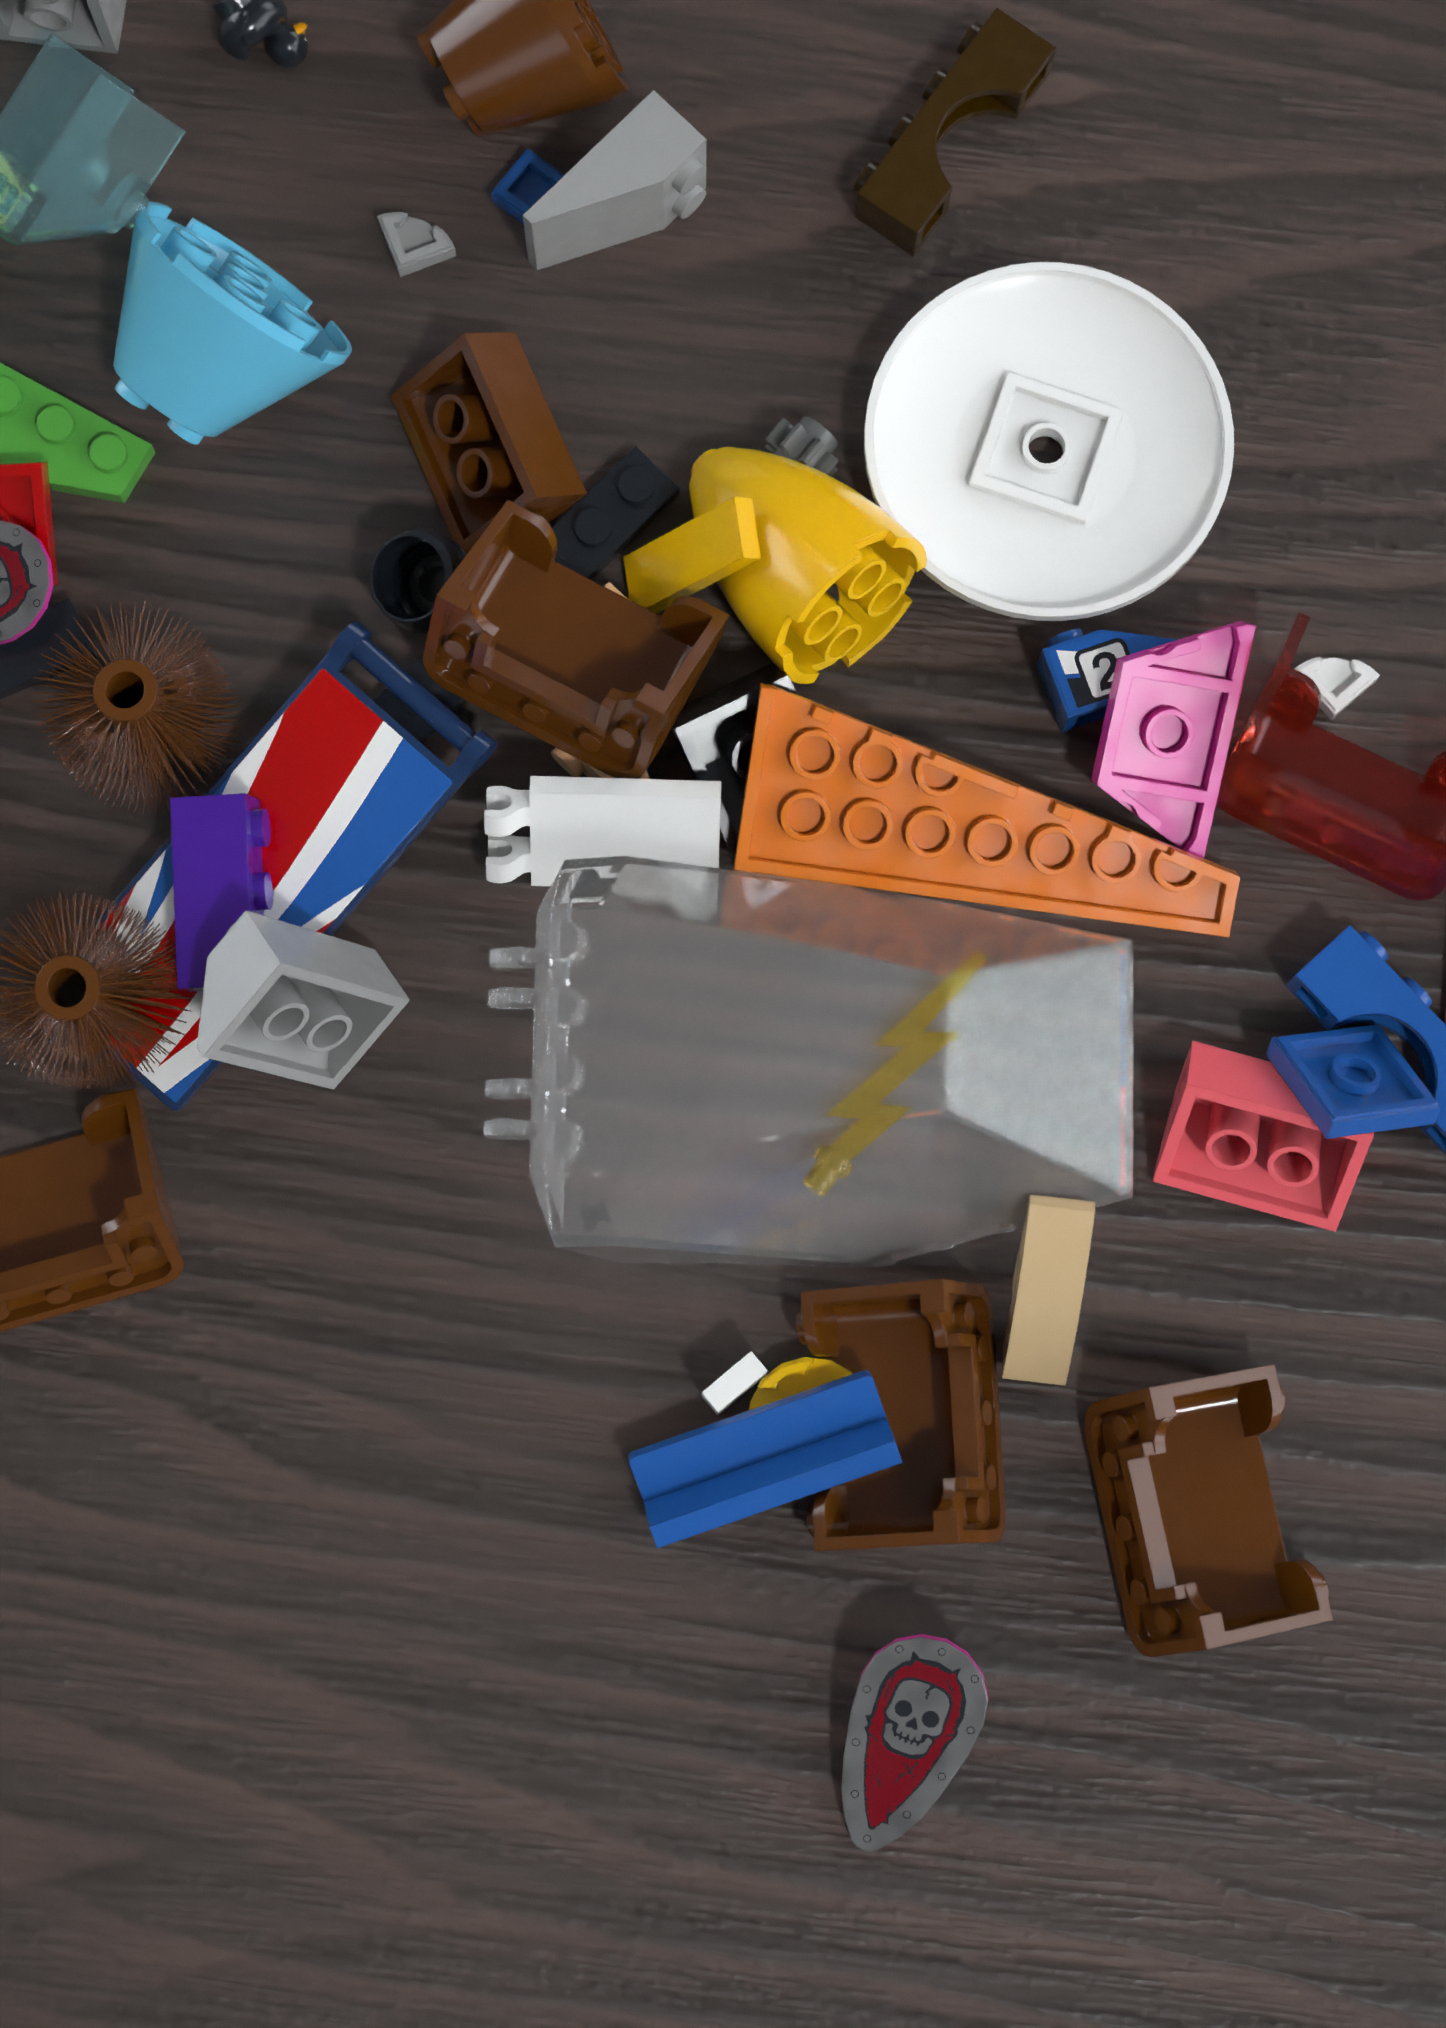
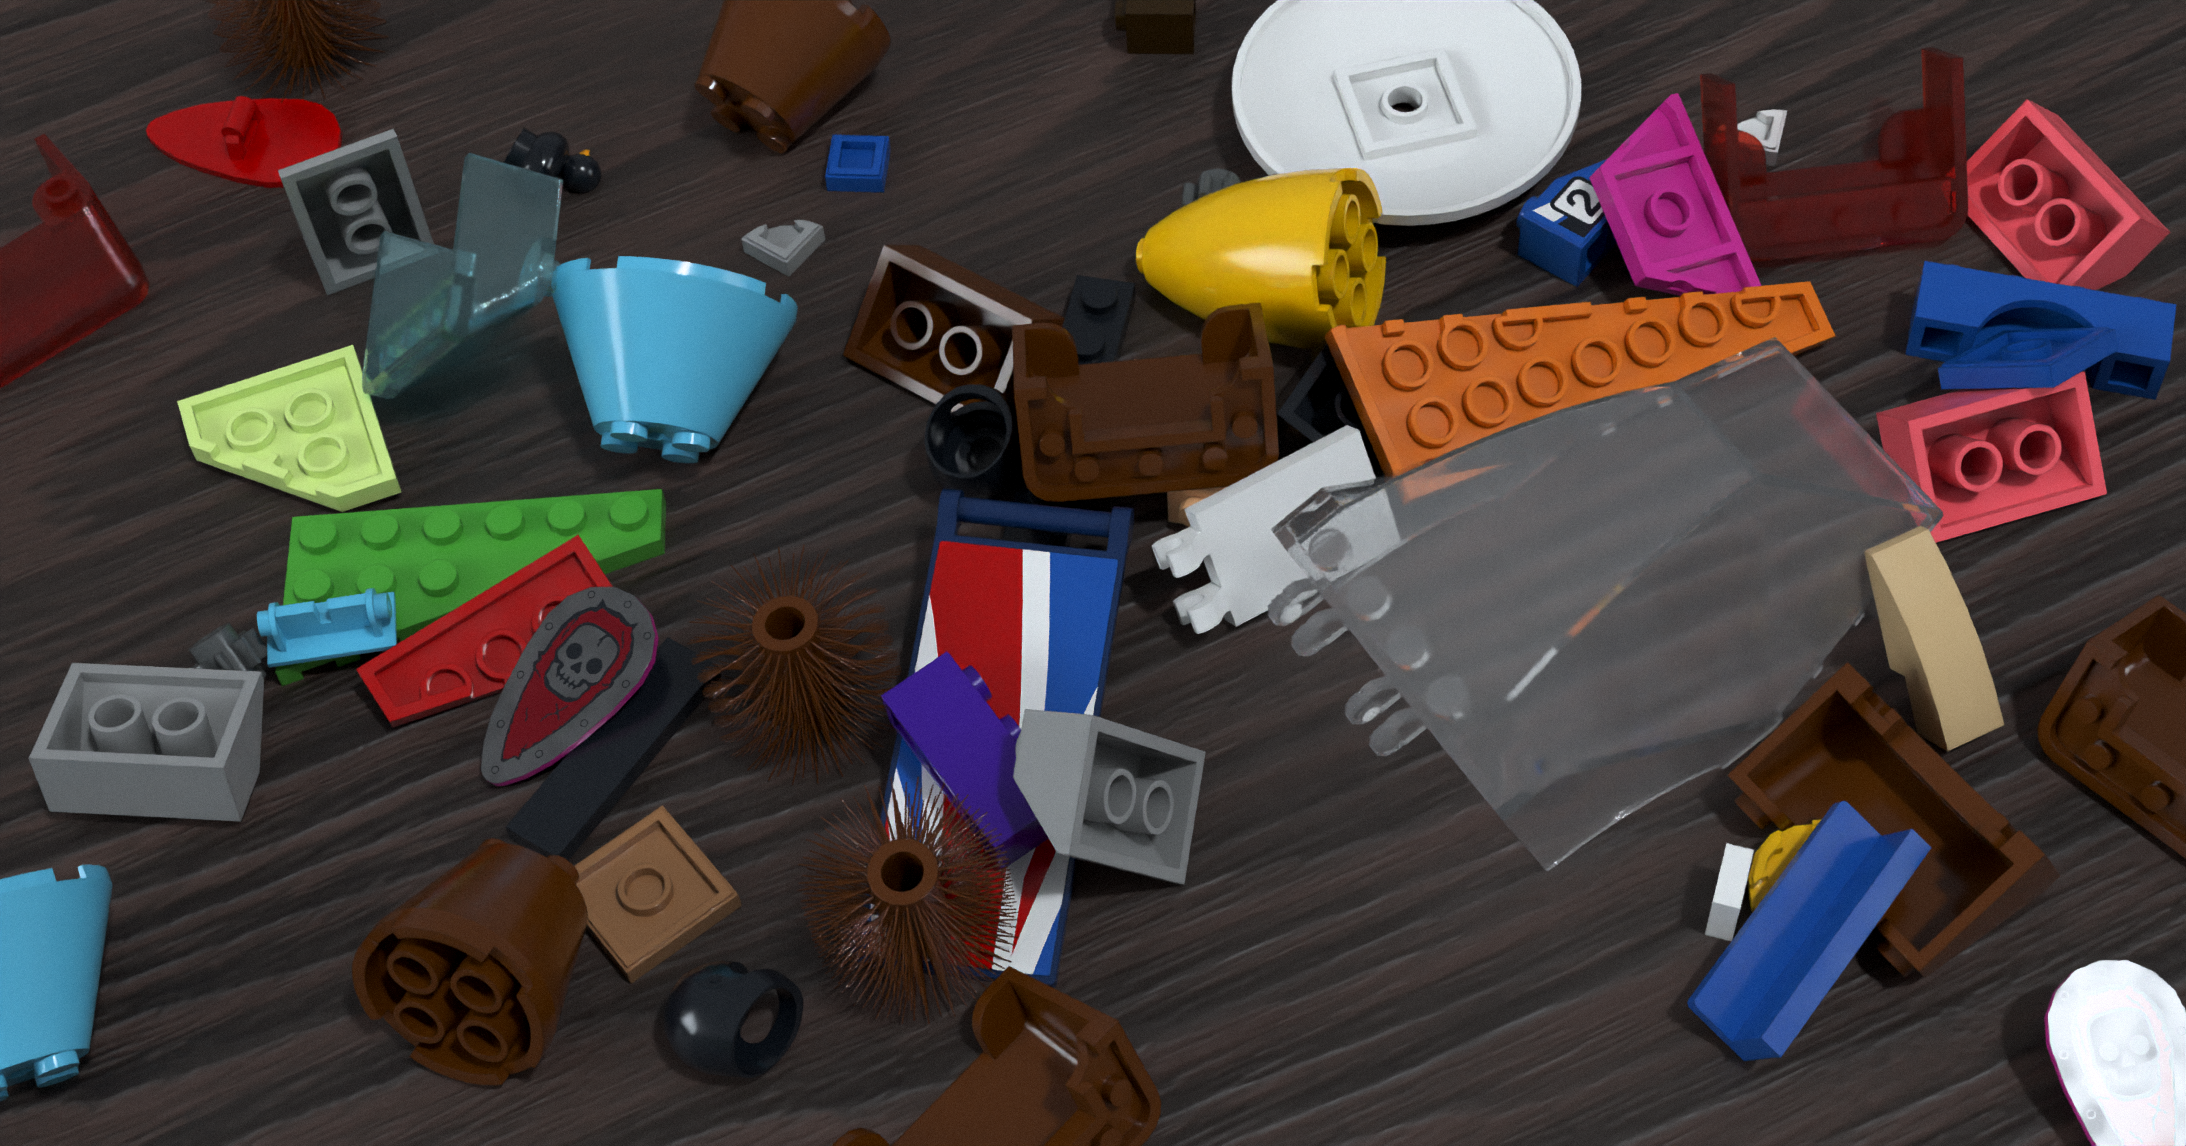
camera: 25 degrees left, 25 degrees down
light grey slope [523,90,707,270] -> none
yellow tile [623,496,761,613] -> none
clear yellow piece [802,951,986,1197] -> none

